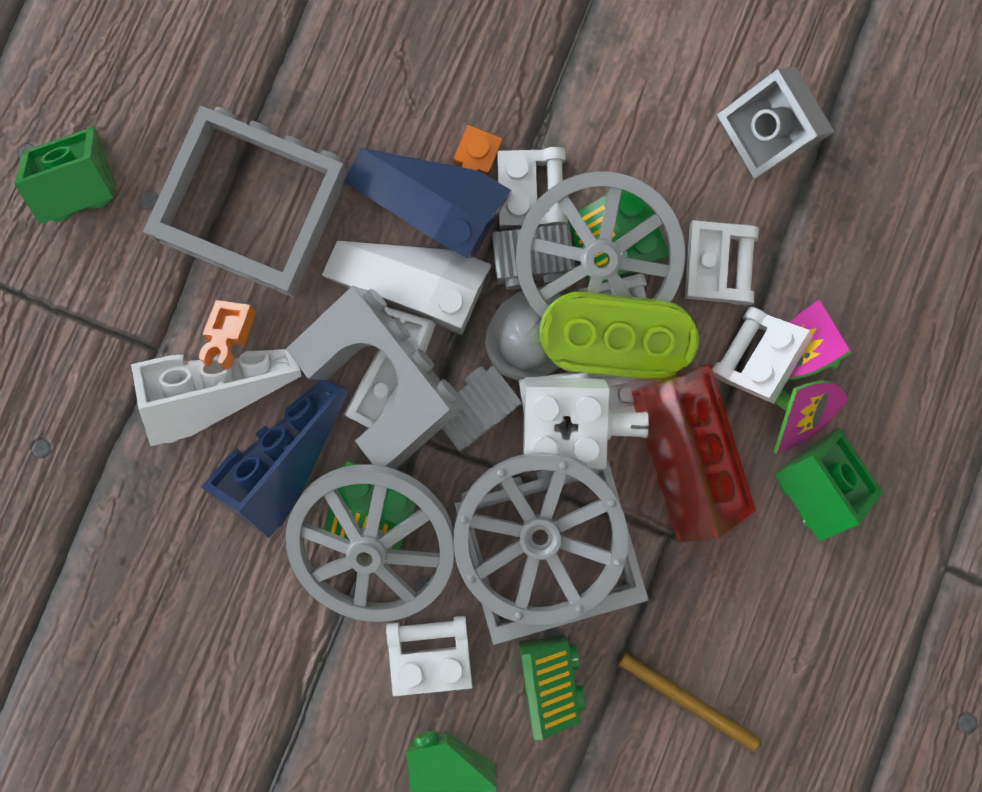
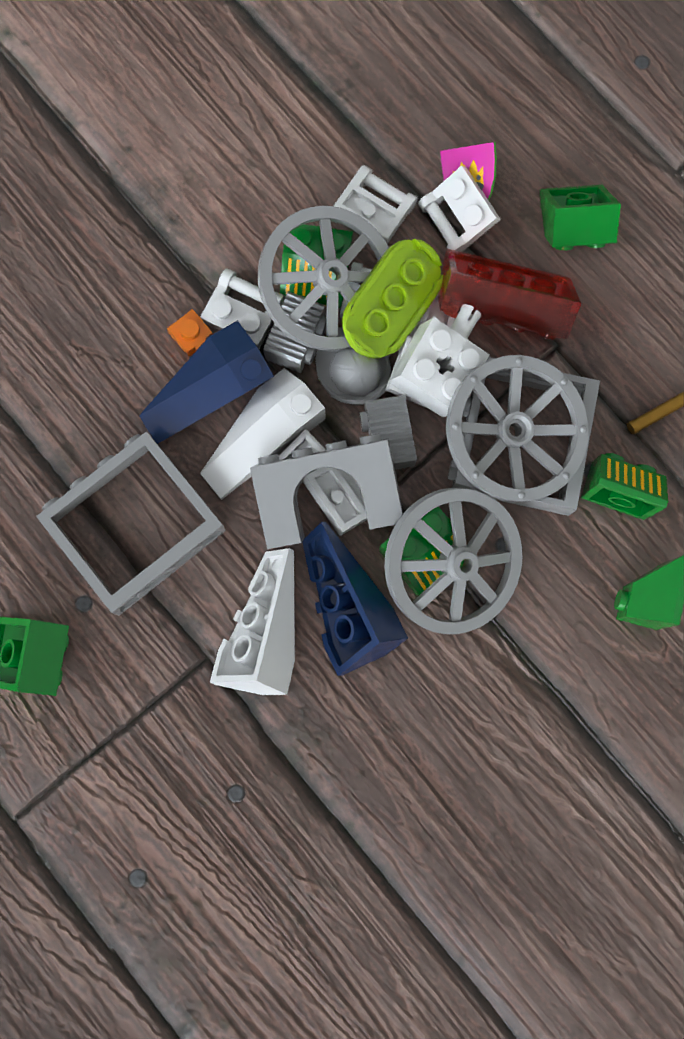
camera: 60 degrees left, 5 degrees down
plate [199,300,256,370] -> none
white plate [386,616,472,696] -> none
light grey slope [717,67,834,179] -> none
dark pink shield [774,380,849,454] -> none

